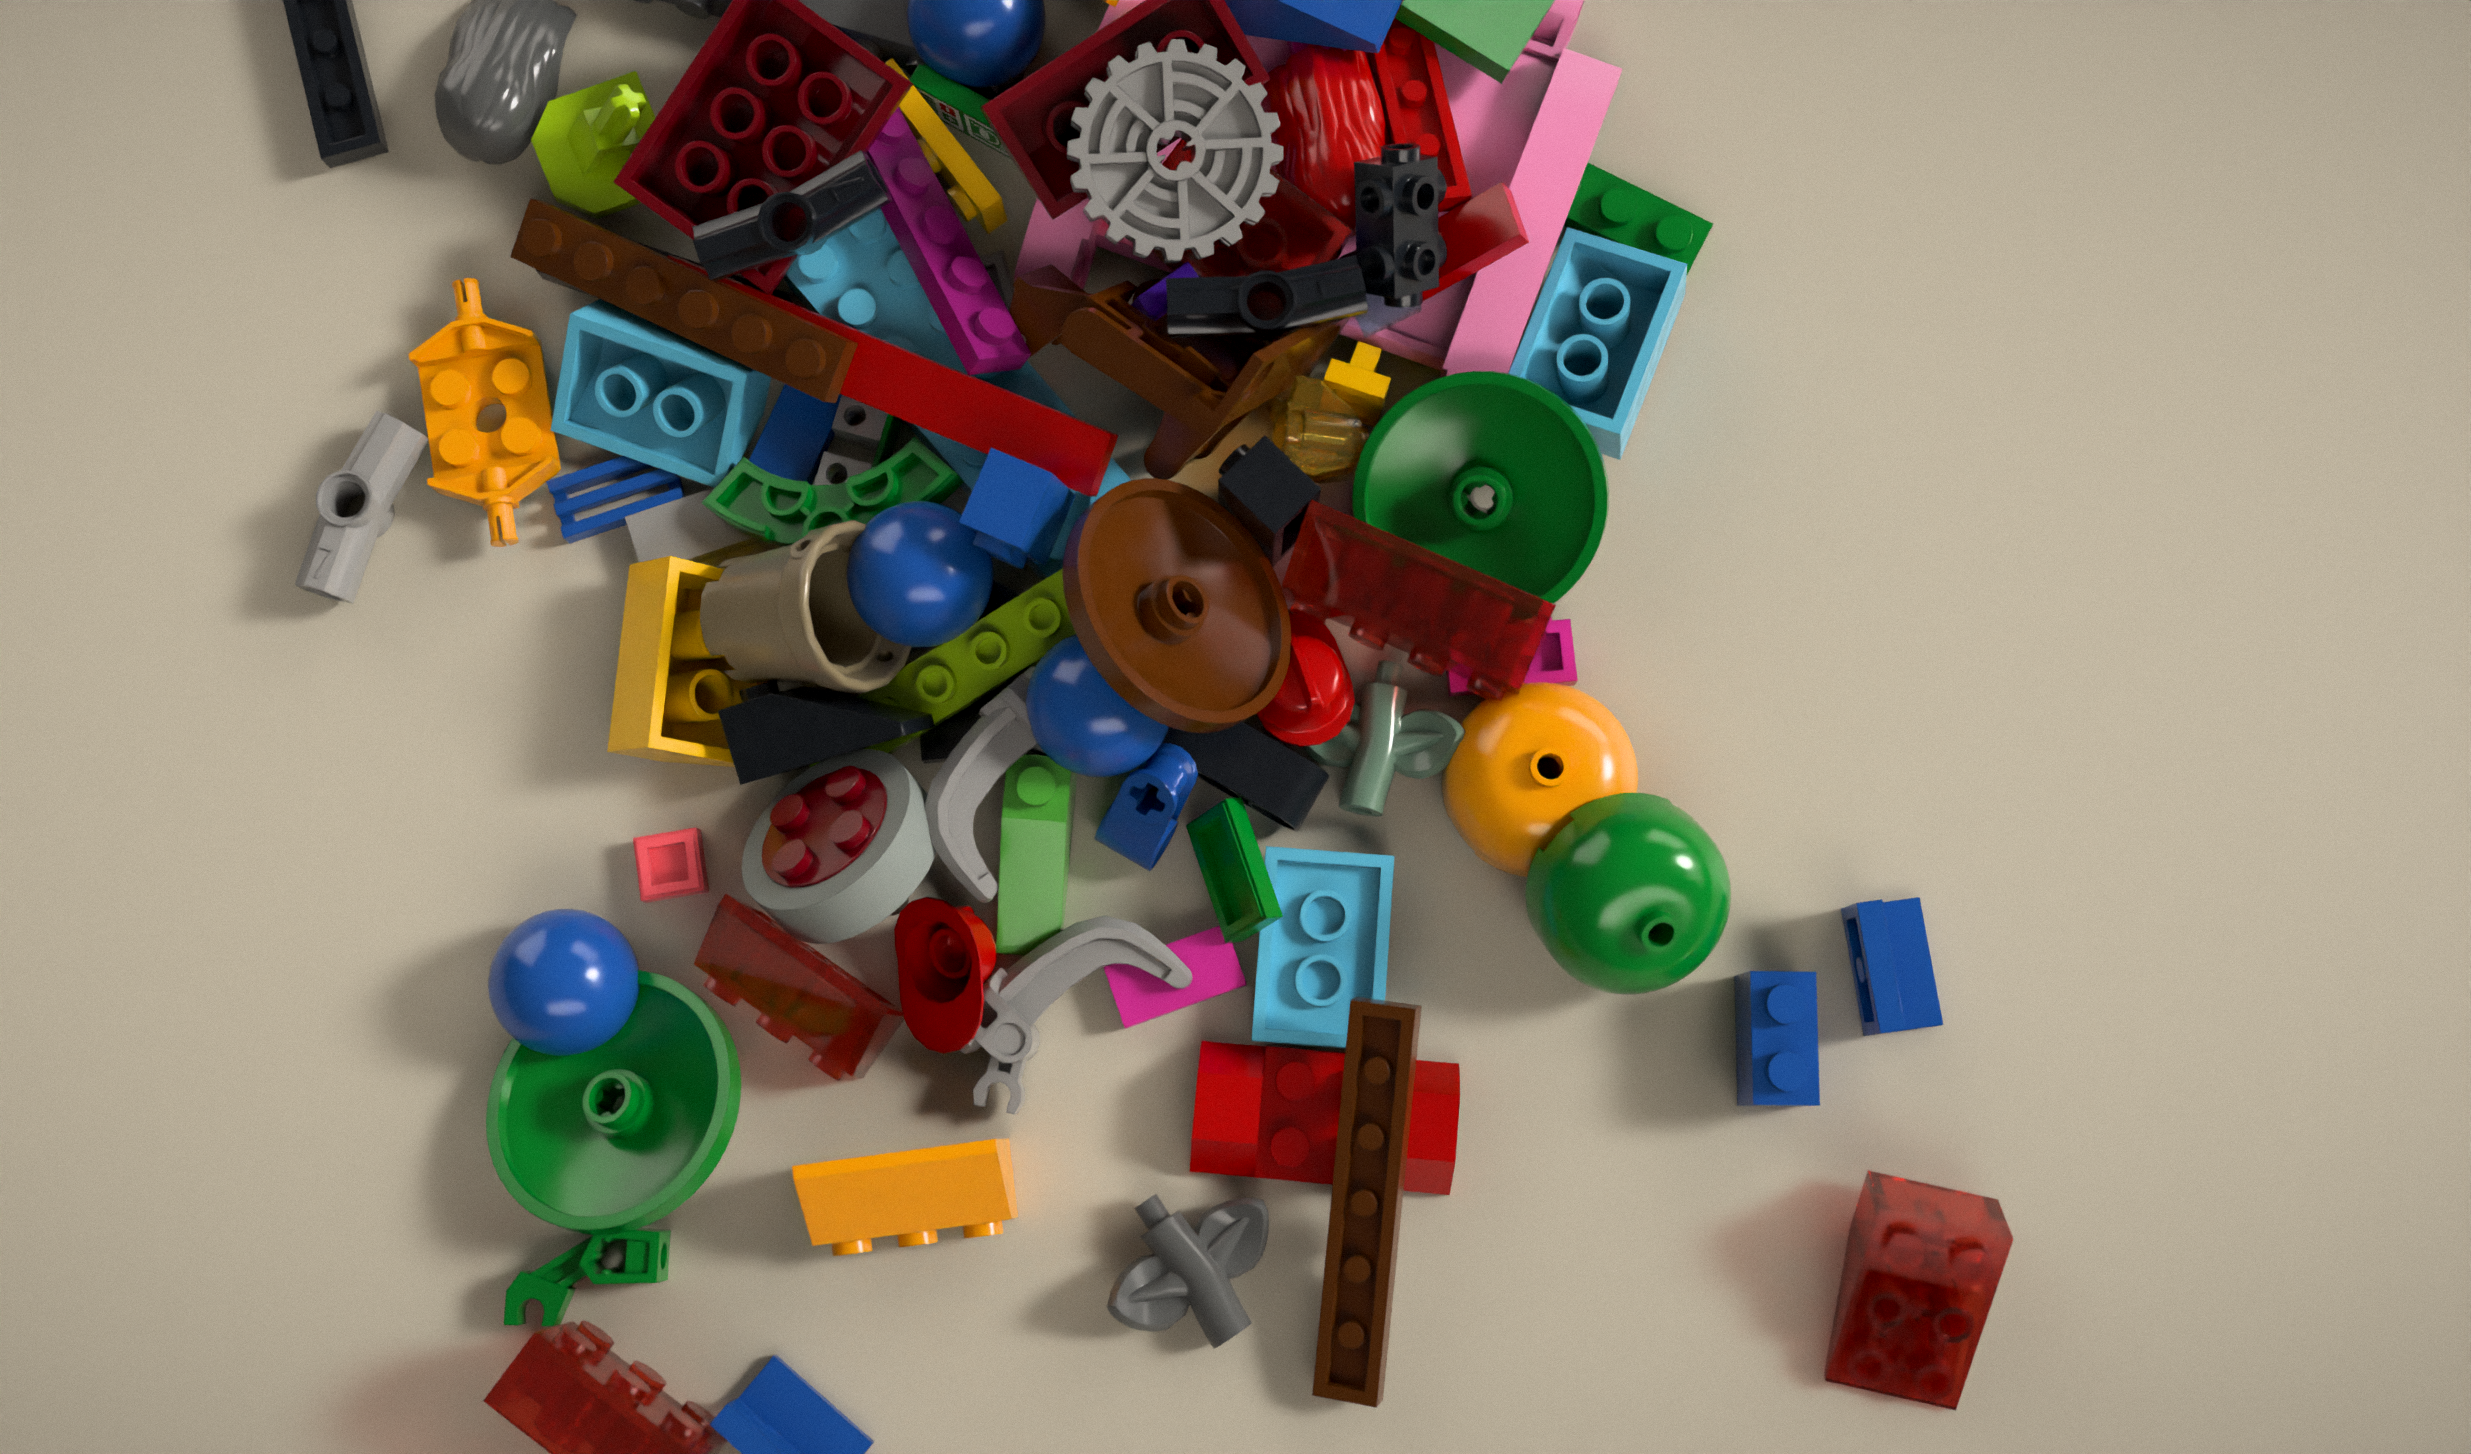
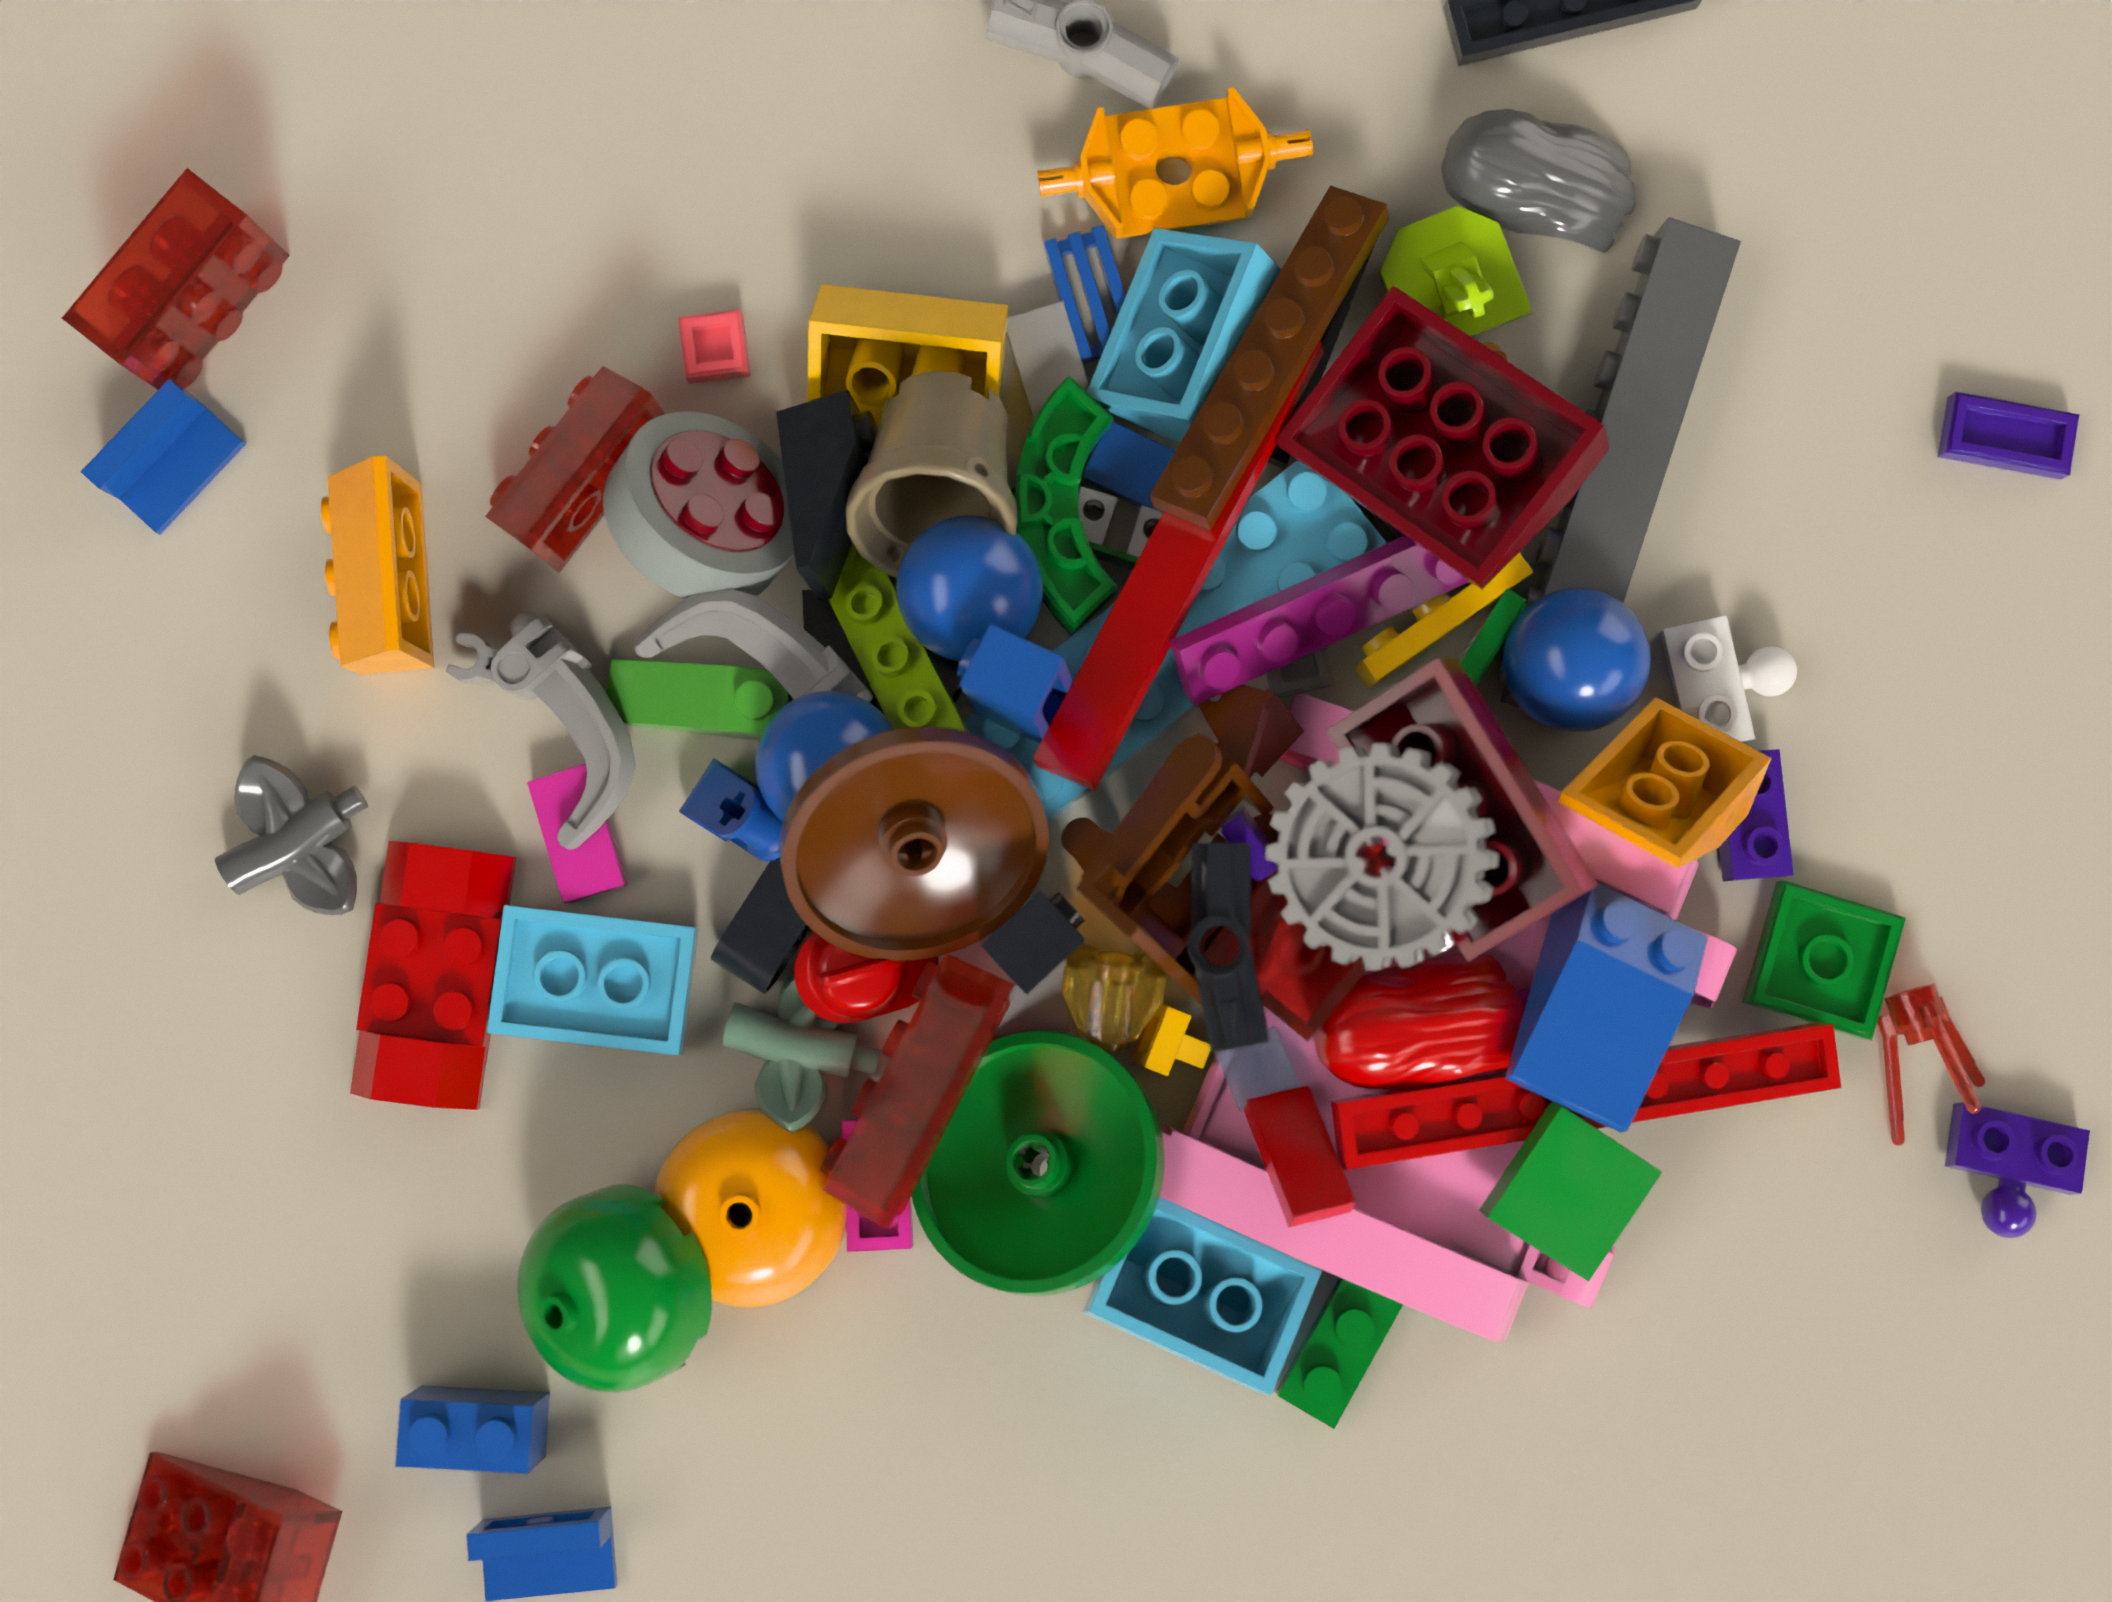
camera: 90 degrees right, 5 degrees up
green dish [486,970,741,1235] -> none
blue piece [488,909,640,1056] -> none
green piece [503,1228,671,1327] -> none
black piece [692,150,893,281] -> none
red piece [894,897,997,1054] -> none
green tile [1186,798,1283,943] -> none
reddish brown plate [1312,997,1422,1408] -> none
black brick [1339,143,1447,308] -> none

